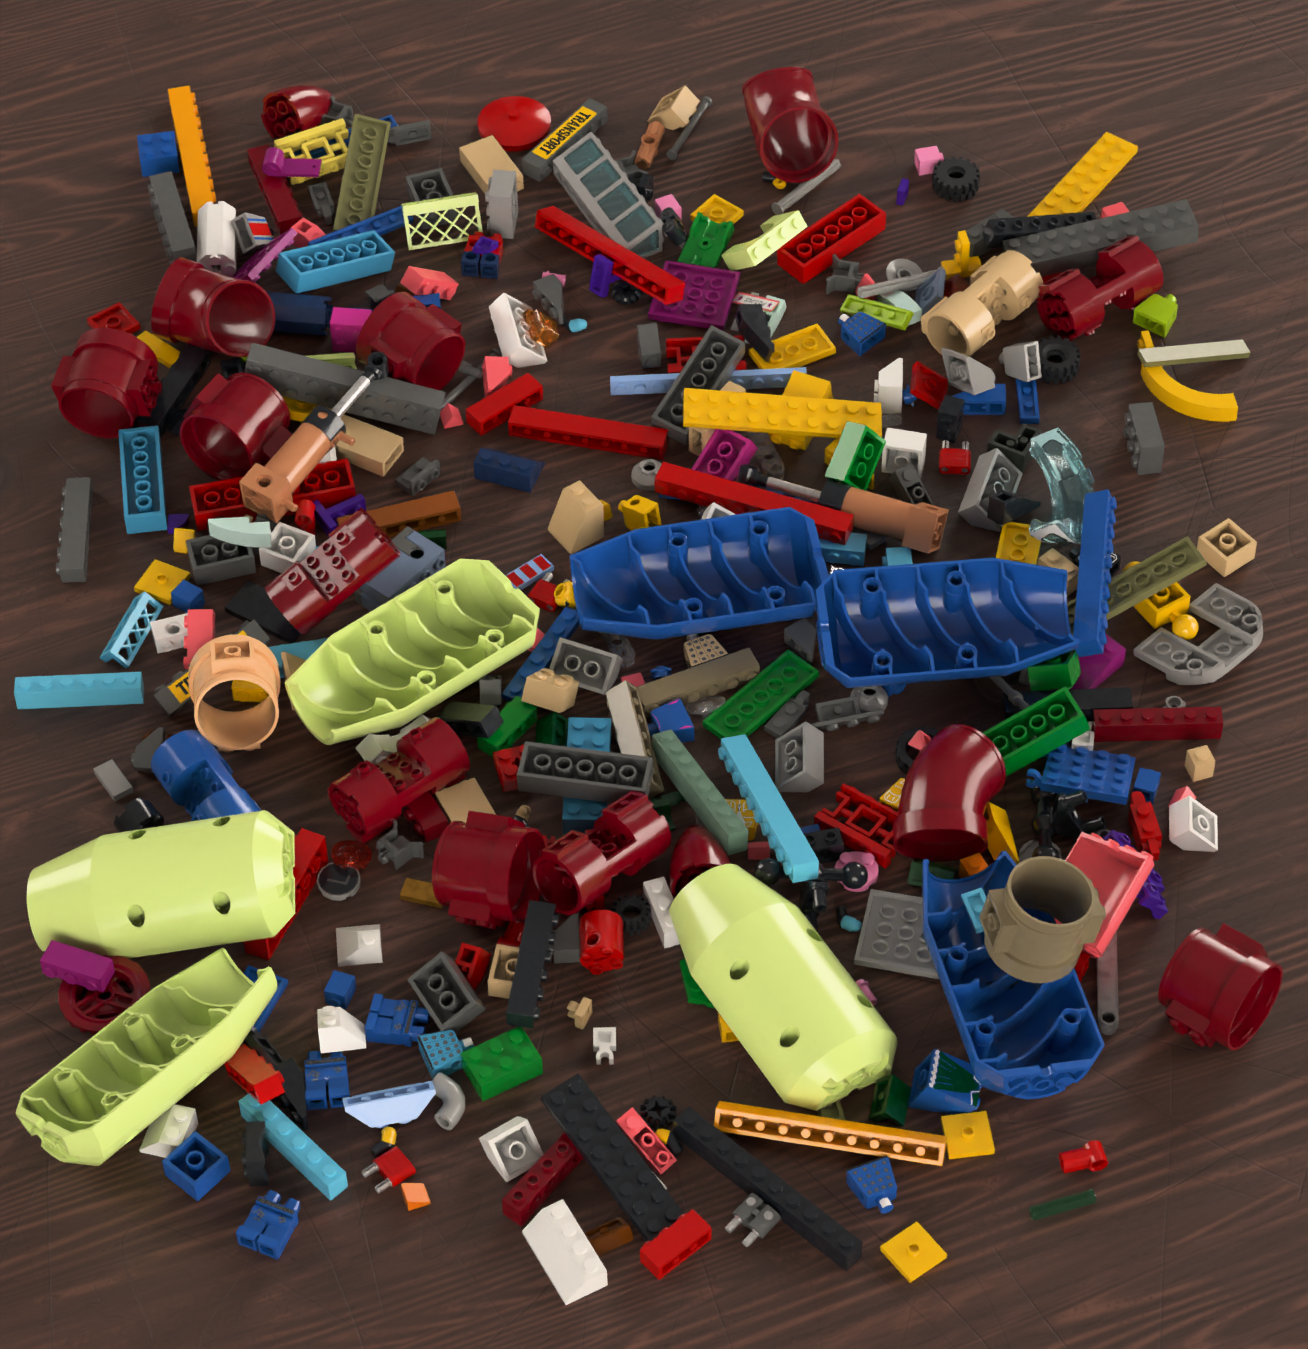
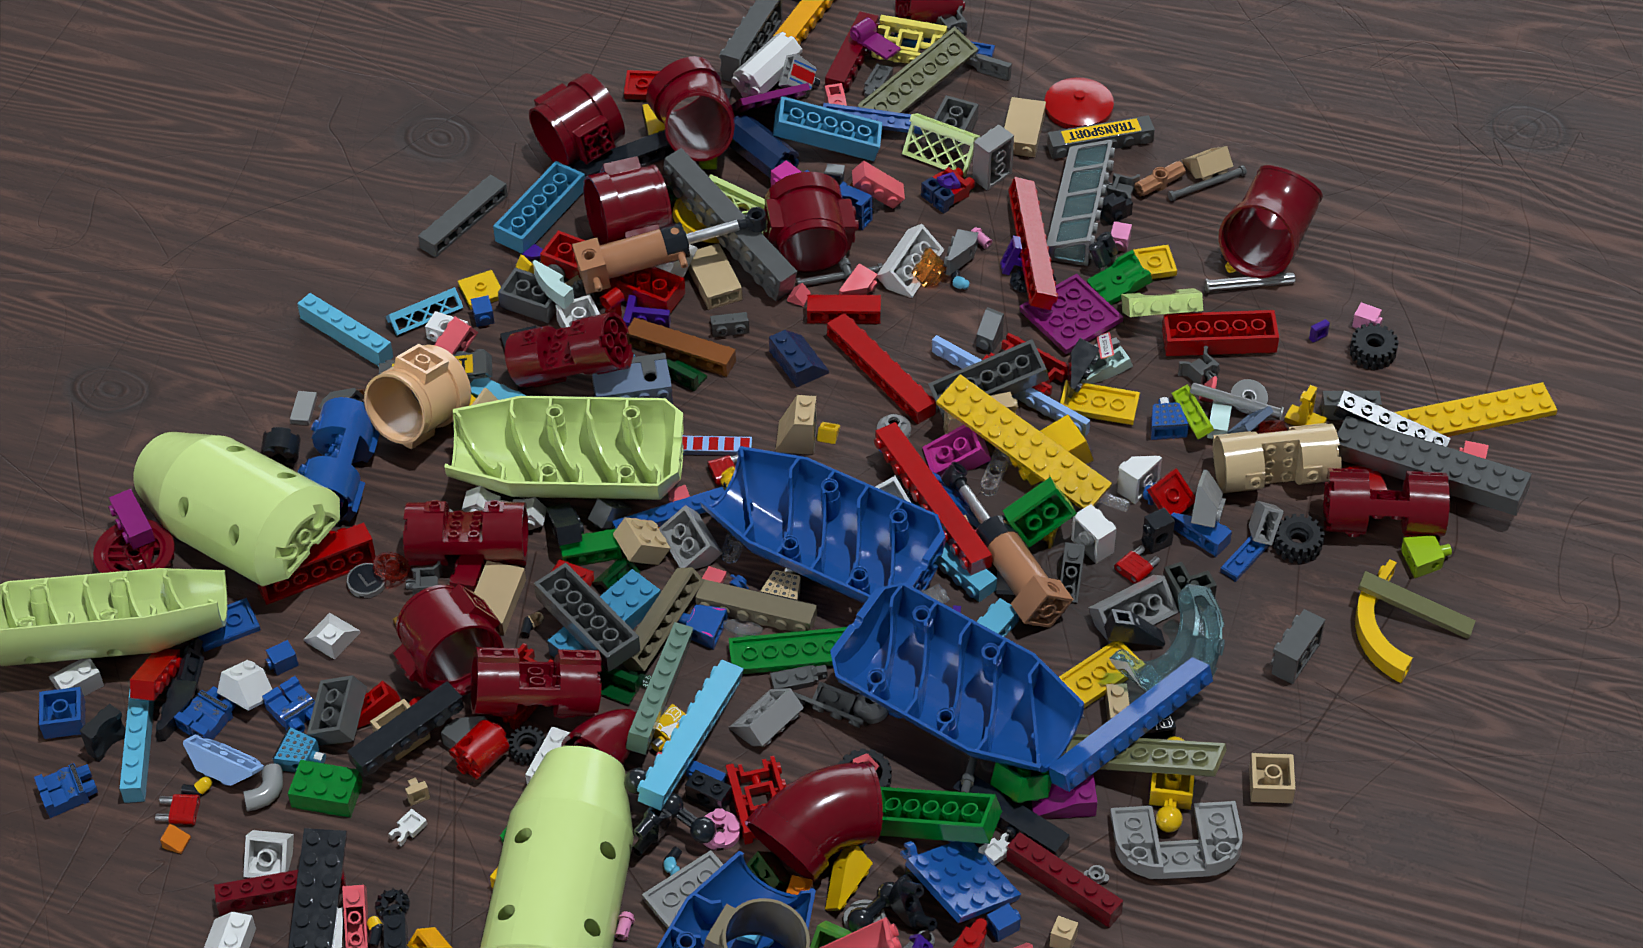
camera: 40 degrees right, 0 degrees up
yellow torso [618,495,662,531] -> none

